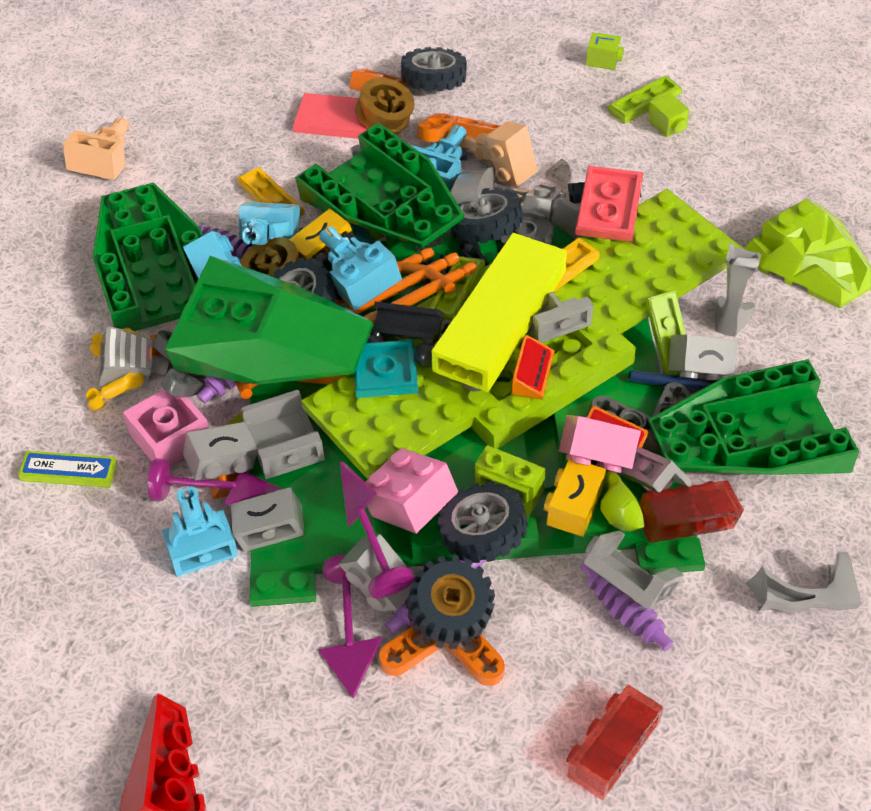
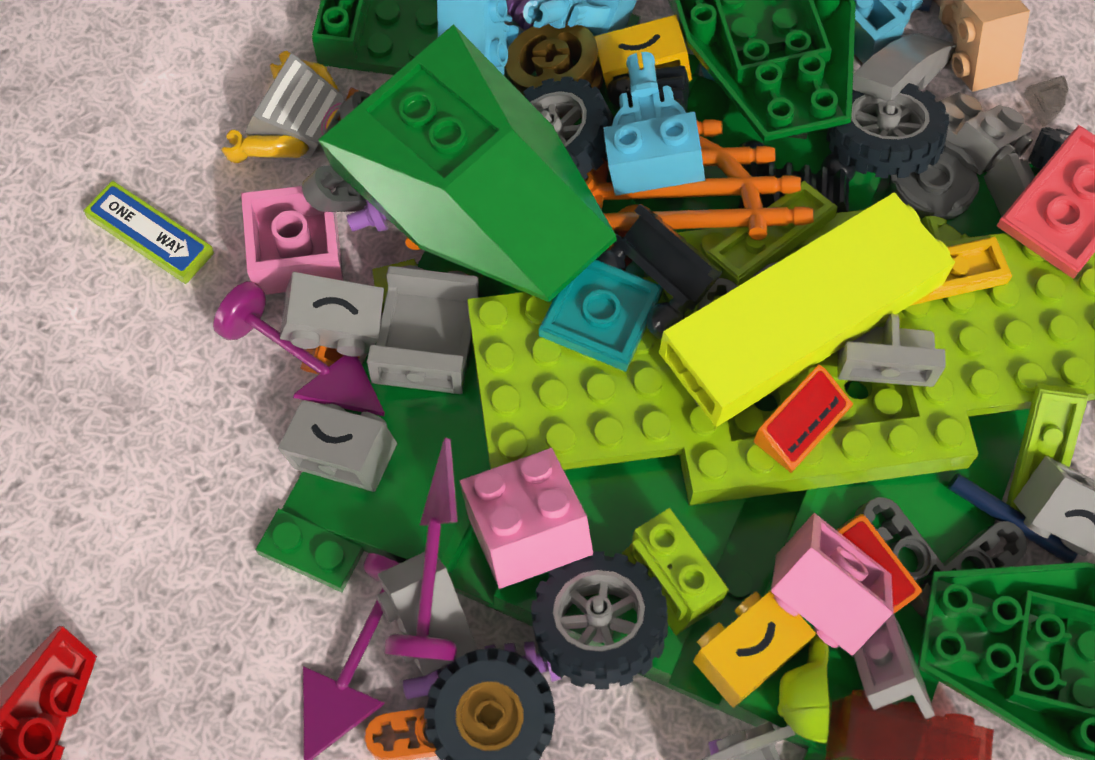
camera: 25 degrees right, 15 degrees up
medium azure brick [162,486,238,577] -> none

